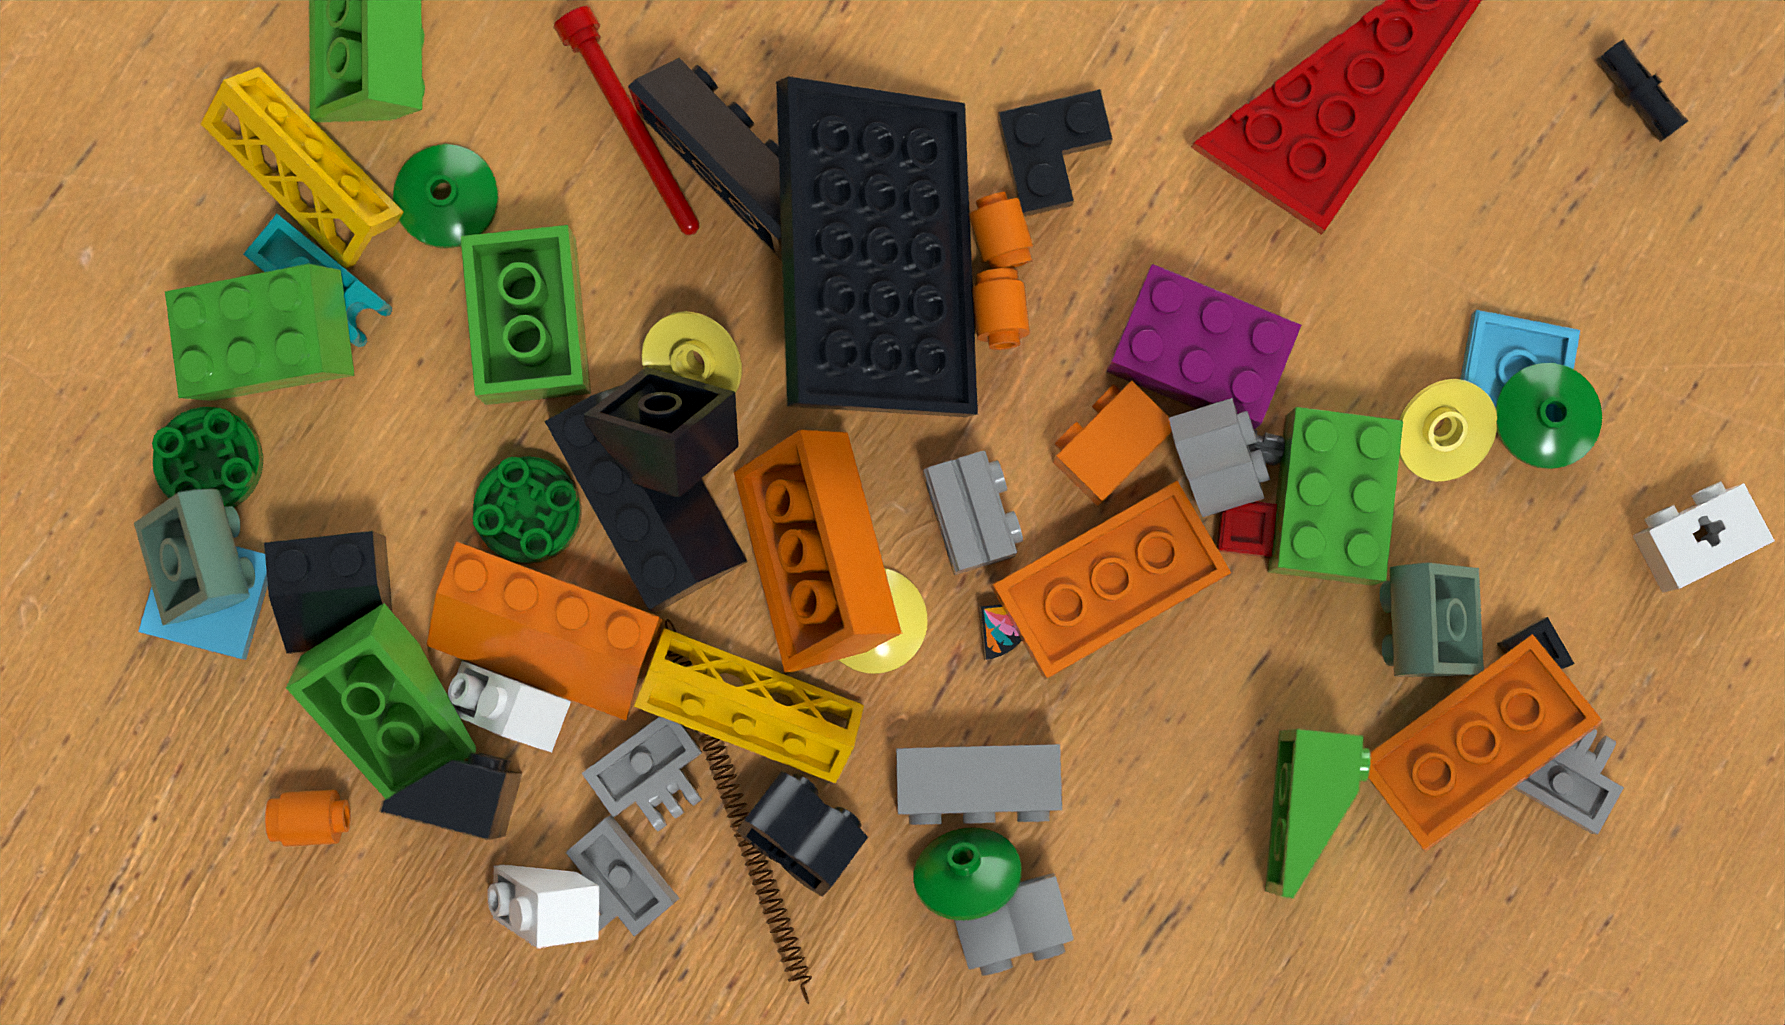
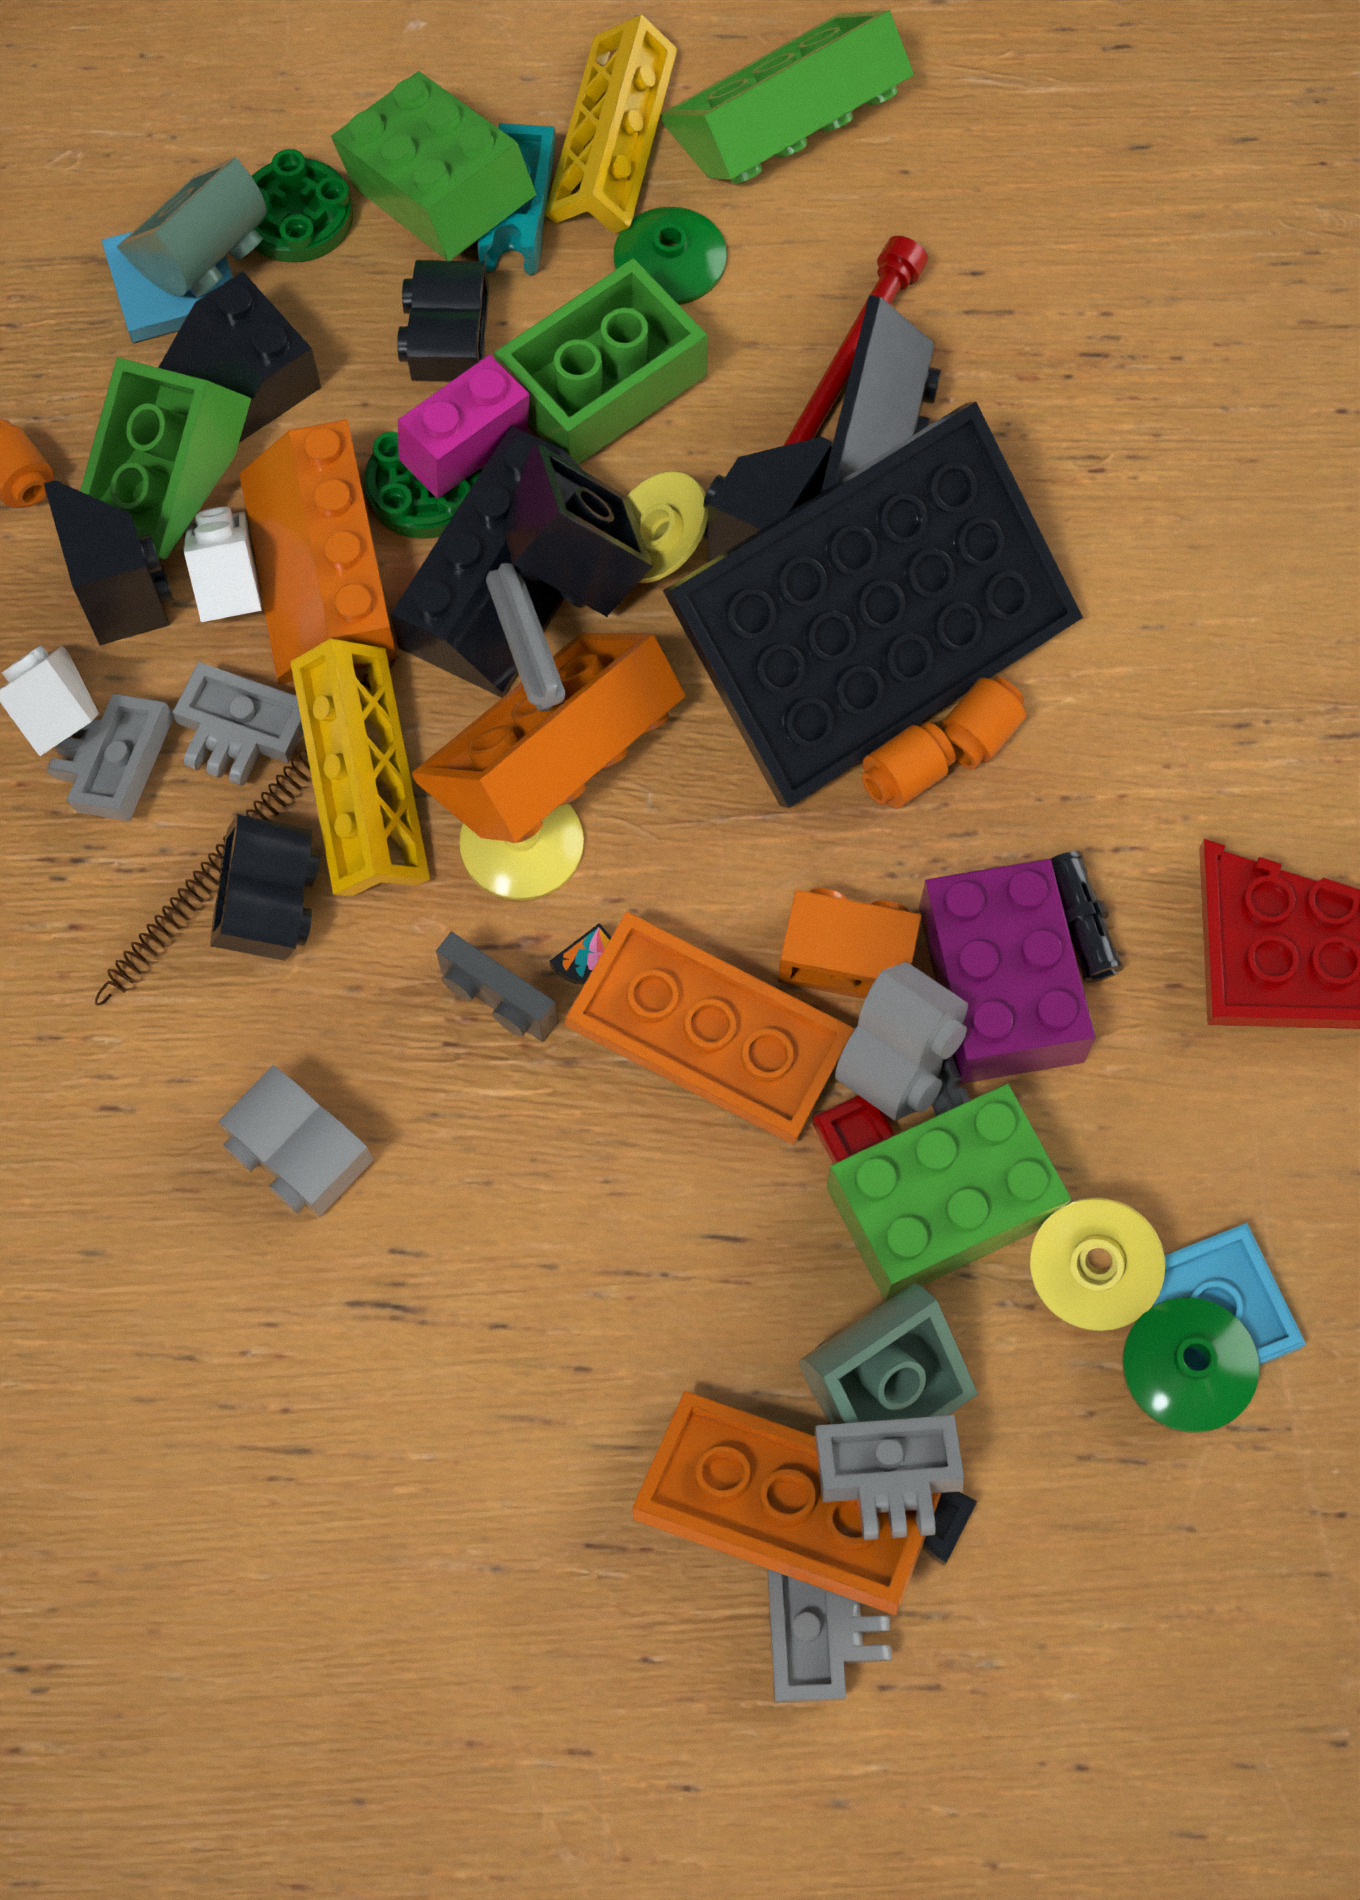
camera: 60 degrees right, 15 degrees down
light grey brick [896,744,1062,825] -> none
green dish [913,827,1022,921] -> none
light grey brick [923,451,1023,575] -> none
black plate [998,89,1113,217] -> none
bright green slope [1265,729,1370,898] -> none
white brick [1633,481,1774,593] -> none
none -> black brick [397,260,489,381]
none -> dark pink brick [397,355,530,499]
none -> dark grey plate [436,931,558,1042]
none -> light grey axle [486,563,565,712]
none -> black slope [703,437,833,563]
none -> light grey hinge [815,1415,964,1540]
none -> black pin [1051,851,1124,983]

